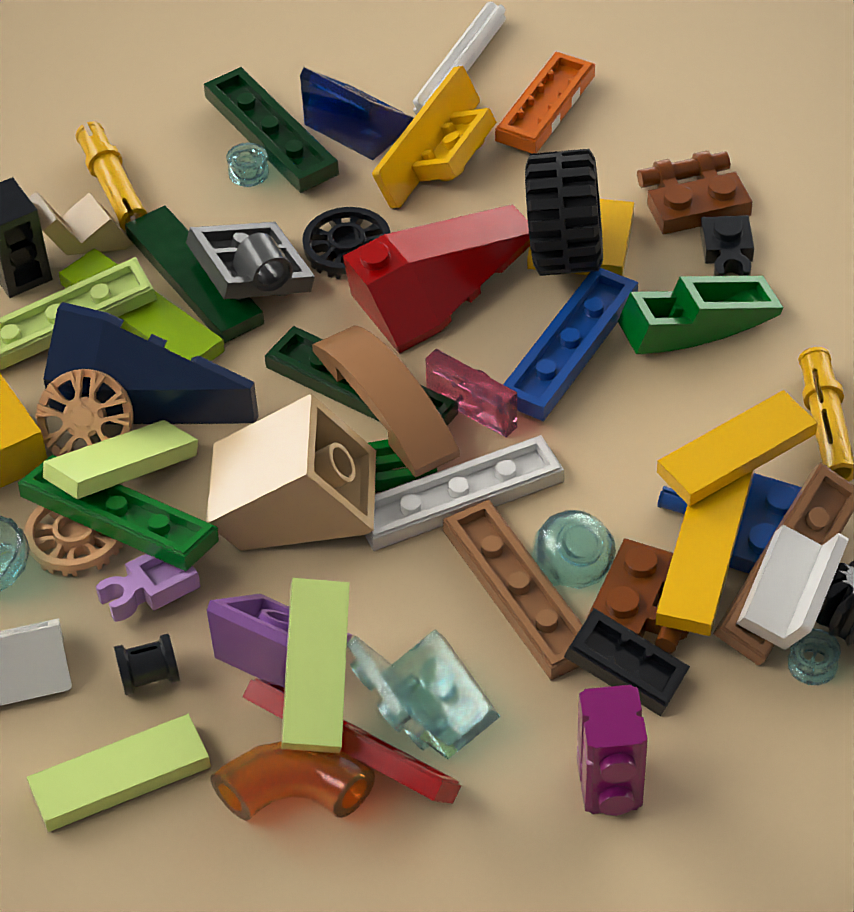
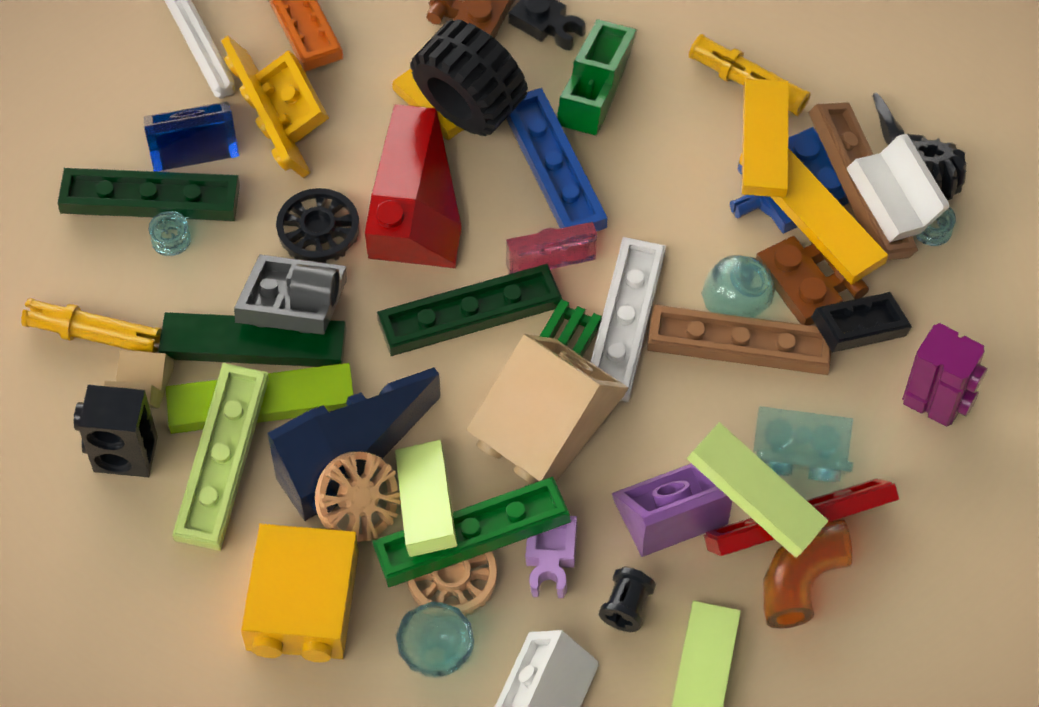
camera: 55 degrees left, 10 degrees up
medium nougat slope [312,325,460,478] -> none

